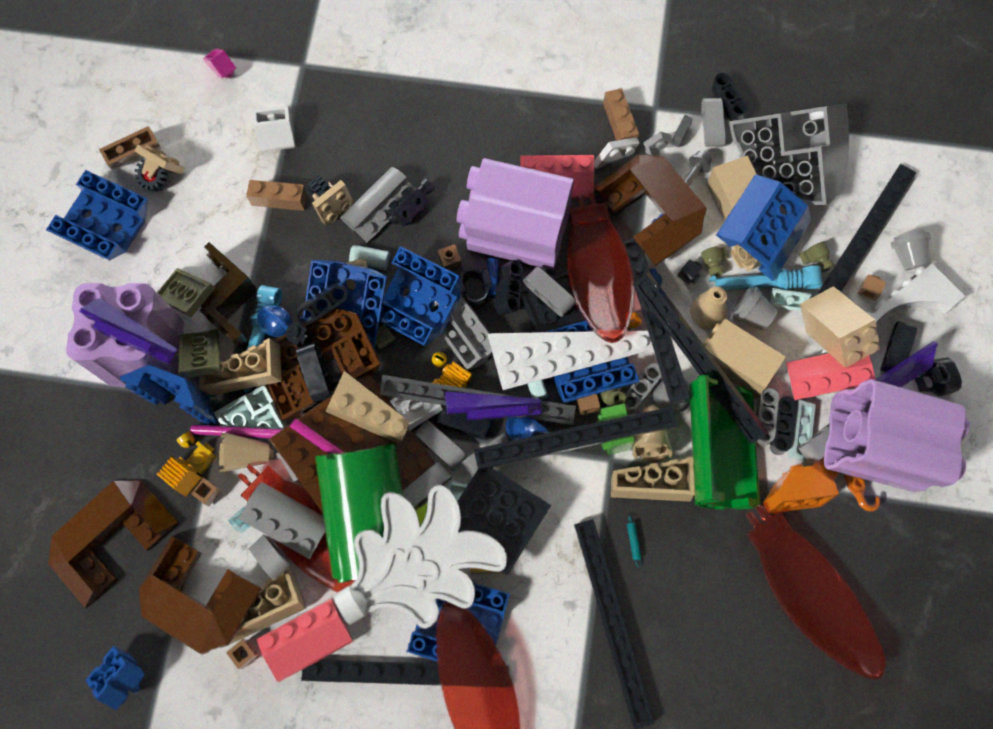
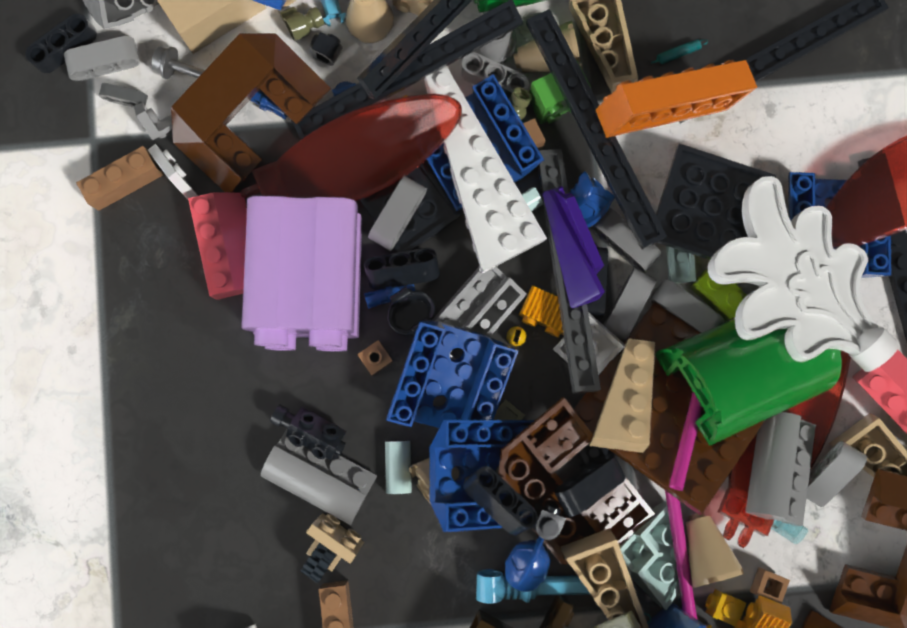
camera: 115 degrees left, 10 degrees up
none -> orange brick [595,60,758,138]

